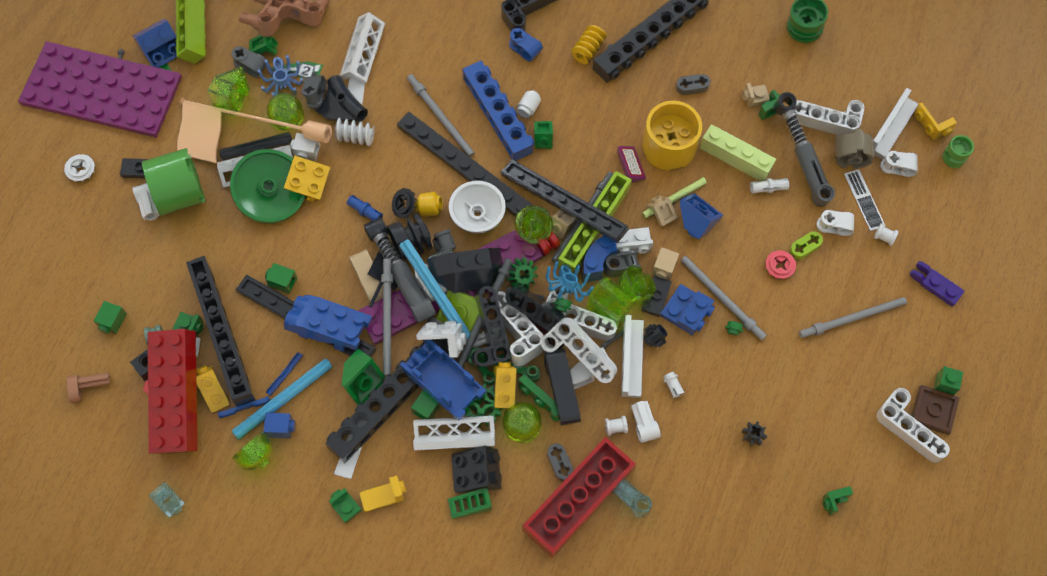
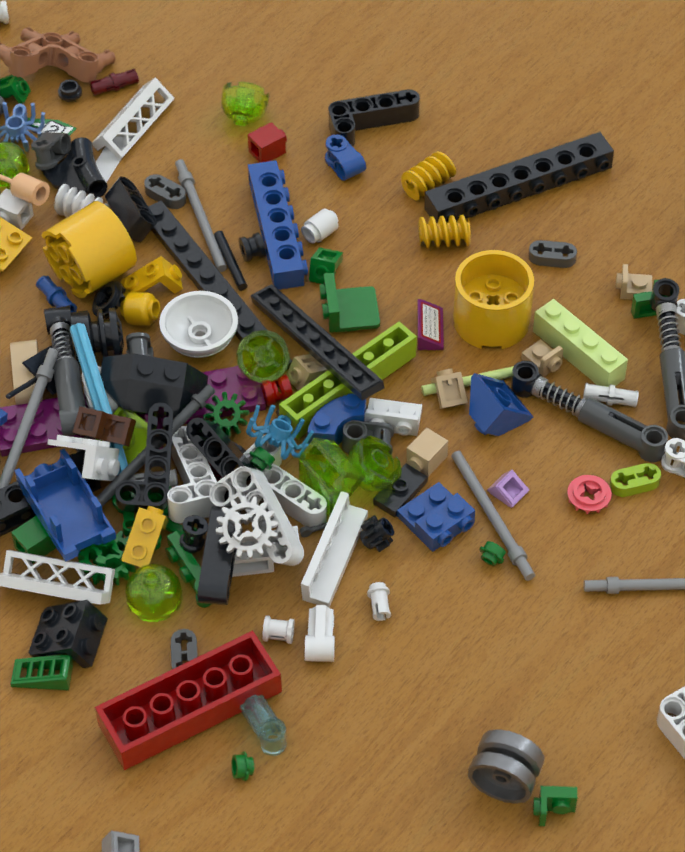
camera: 20 degrees right, 15 degrees down
black gear [742,421,767,447] -> none
none -> yellow brick [41,201,137,298]
none -> black plate [58,80,82,101]
none -> reddish brown slope [72,406,136,447]
none -> dark red pin [89,68,139,96]
none -> black beam [105,176,157,242]
none -> yellow bracket [121,256,183,297]
none -> dark grey beam [144,174,186,209]
none -> black bush [180,515,208,553]
none -> black bar [214,231,247,291]
none -> white gear [216,496,278,559]
none -> clear neon green cylinder [221,82,269,126]
none -> green plate [231,751,254,781]
none -> black wheel [238,232,266,262]
none -> red brick [248,122,287,163]
none -> green bracket [319,273,380,333]
none -> yellow piece [418,215,471,248]
none -> flat silver wheel [468,729,545,803]
none -> lavender slope [487,470,529,508]
none -> piece [511,361,668,462]
none -> tan bracket [521,339,563,377]

